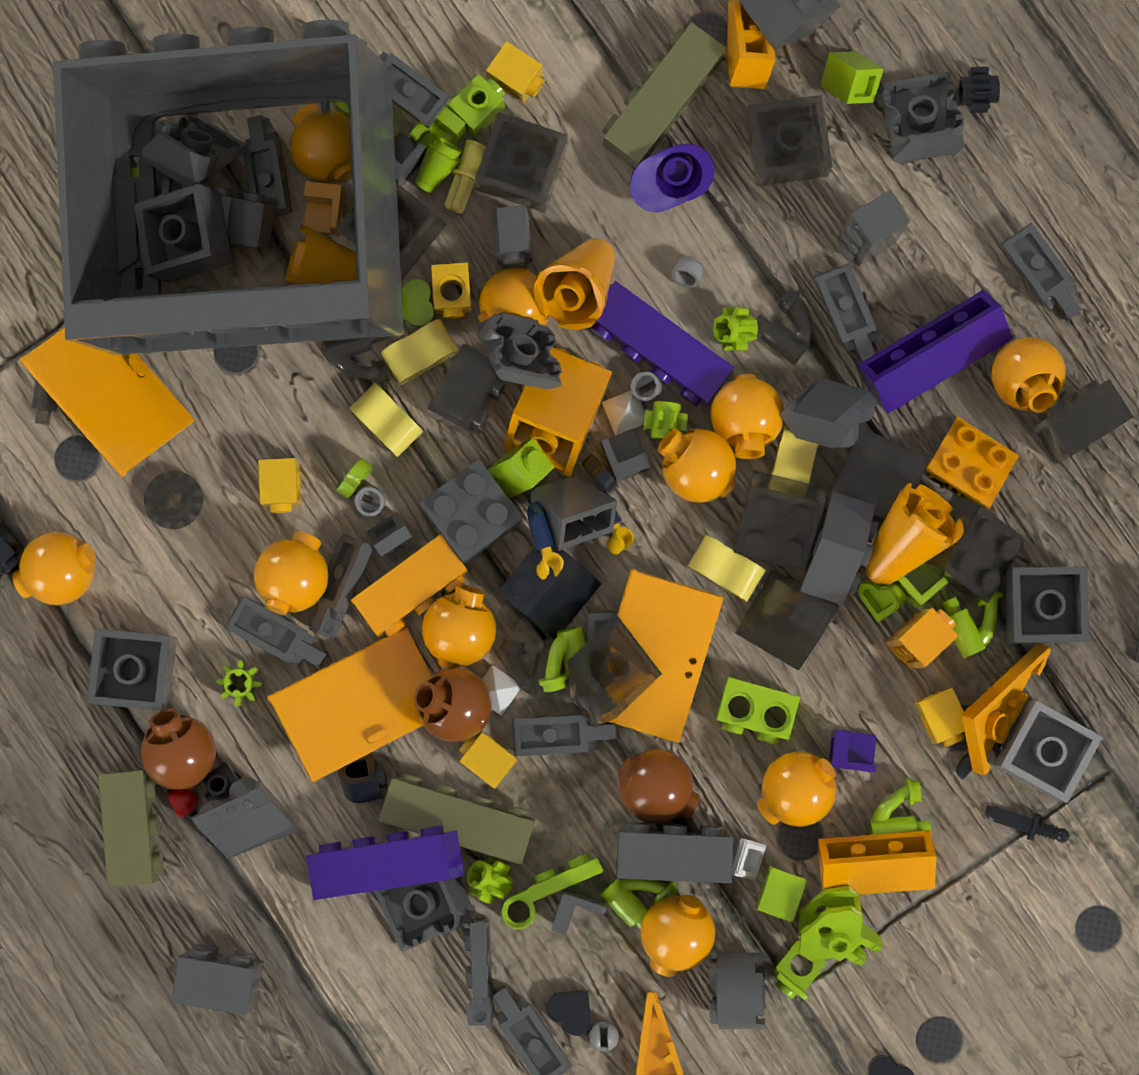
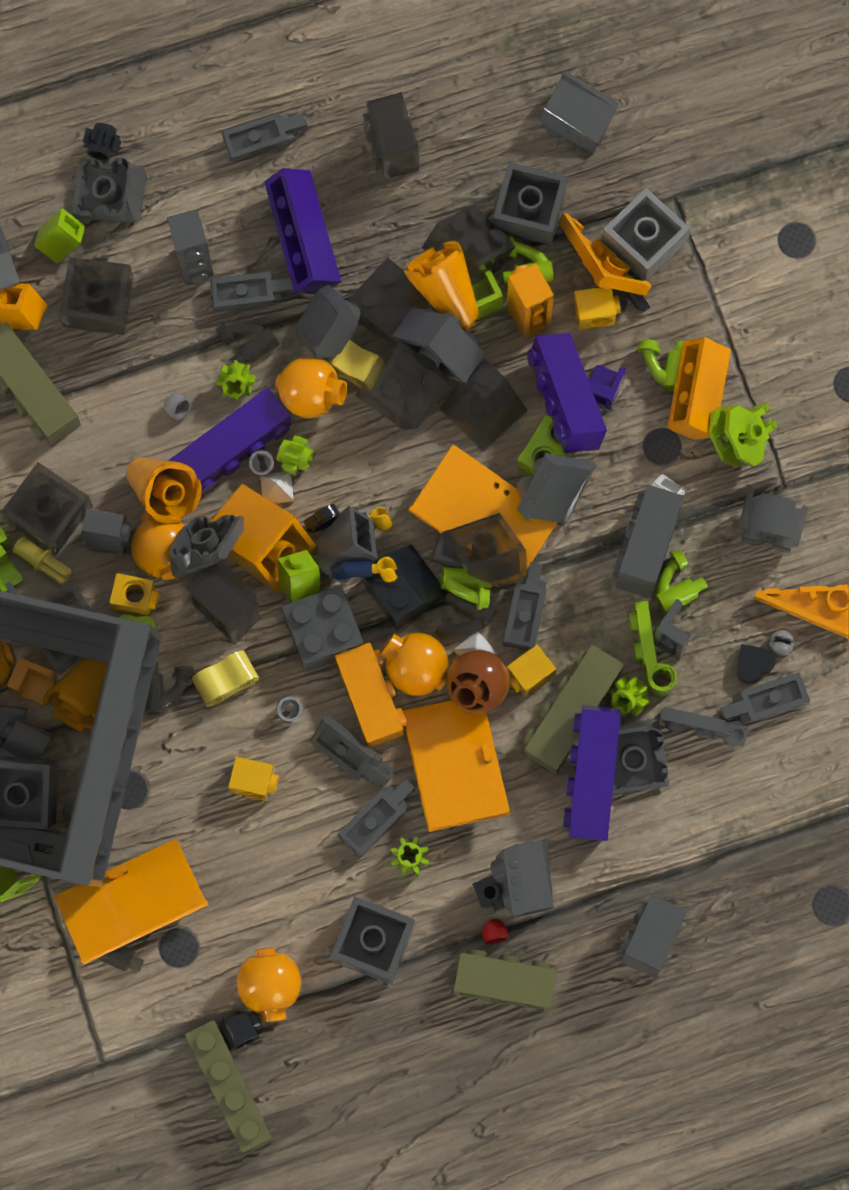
camera: 75 degrees left, 10 degrees down
dark orange brick [141,709,216,790] -> none
clear smoke gear [144,471,204,530] -> none
light orange brick [254,531,328,615] -> none
lime tile [336,457,373,499] -> none
black plate [338,752,388,803] -> none
dark grey tile [366,512,413,563] -> none
light yellow axle [381,319,459,385] -> none
lime cone [414,136,462,193] -> none
dark grey panel [600,430,651,483] -> none
dark orange brick [618,749,700,824] -> none
dark purple piece [629,143,715,213] -> none
light orange brick [640,894,715,977] -> none
light orange brick [657,428,736,503] -> none
light yellow axle [687,535,765,602] -> none
lime panel [755,865,806,923] -> none
light orange brick [757,752,836,827] -> none
lime bracket [772,940,826,1001] -> none
lime tile [858,578,906,622] -> none
light orange hinge [924,416,1019,510] -> none
black piece [985,805,1070,843] -> none
light orange brick [991,337,1066,413] -> none
none -> dark grey slope [517,453,596,527]
none -> dark purple brick [527,333,607,453]

